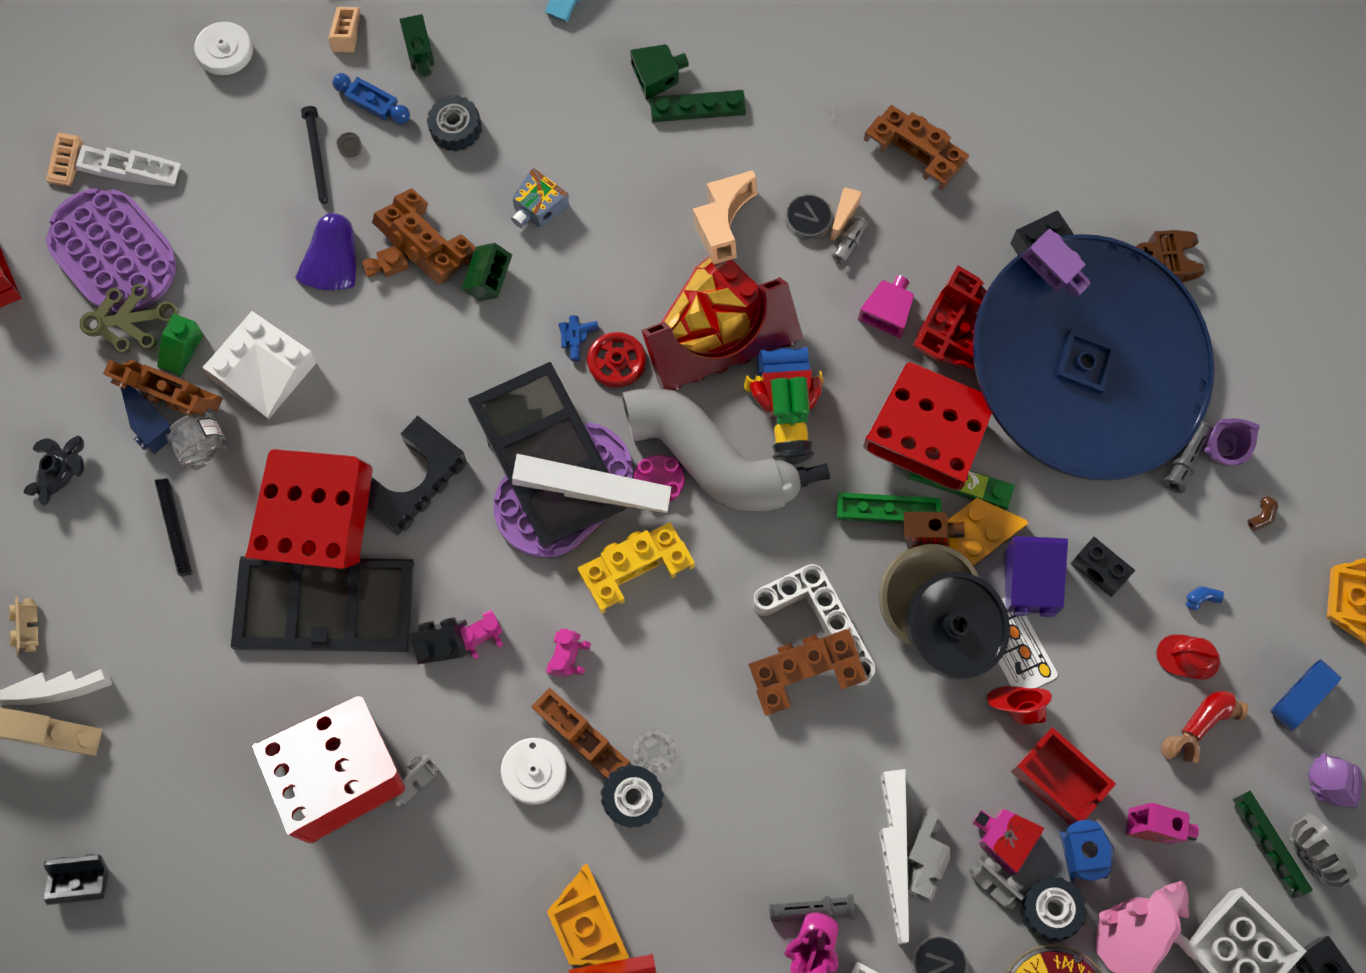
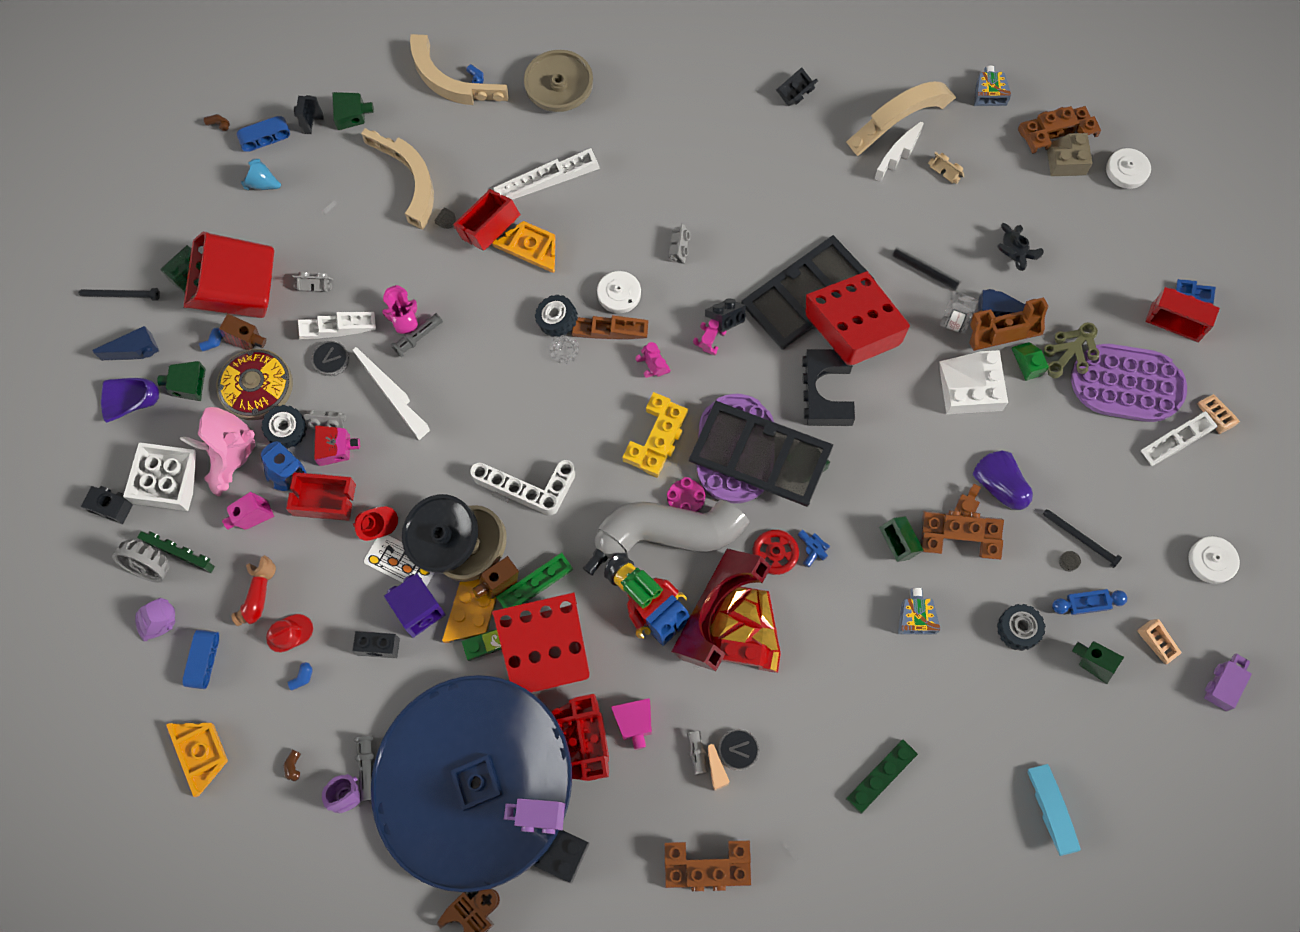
camera: 145 degrees right, 0 degrees up
piece [252,697,405,844] -> none
white slope [512,454,671,513] -> none
dark green torso [630,44,689,99] -> none
light nougat arch [693,170,757,265] -> none
dark orange bracket [748,627,868,716] -> none
light grey plate [907,807,950,903] -> none

